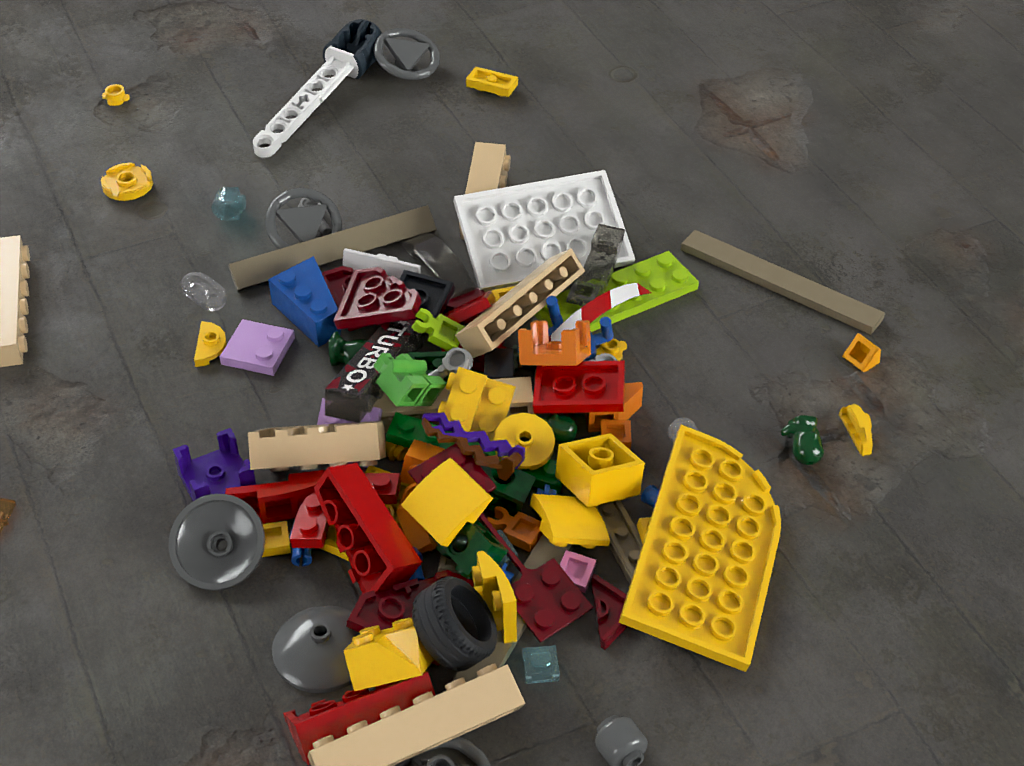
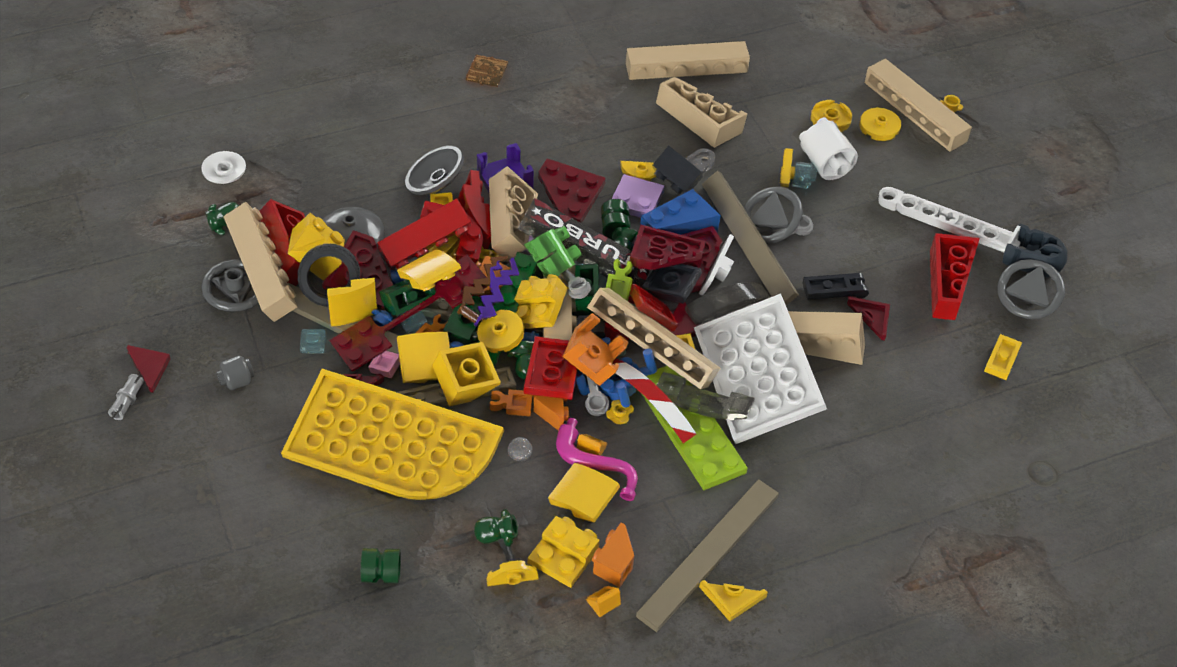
camera: 90 degrees right, 5 degrees up
none -> dark green wheel [361,548,401,583]
none -> yellow plate [527,516,599,588]
none -> dark red plate [538,158,606,226]
none -> yellow slope [548,463,620,523]
none -> dark pink animal [556,418,638,501]
none -> light orange slope [577,434,607,455]
none -> orange slope [592,523,634,588]
none -> dark green wheel [601,199,631,241]
none -> black brick [652,146,703,195]
none -> tan wedge [656,77,747,148]
none -> yellow tile [699,580,768,621]
none -> yellow plate [780,148,795,187]
none -> white cylinder [799,118,858,180]
none -> black plate [802,273,869,300]
none -> dark red tile [847,297,890,341]
none -> yellow plate [860,108,901,141]
none -> tan brick [865,58,972,152]
none -> red wedge [930,233,980,320]

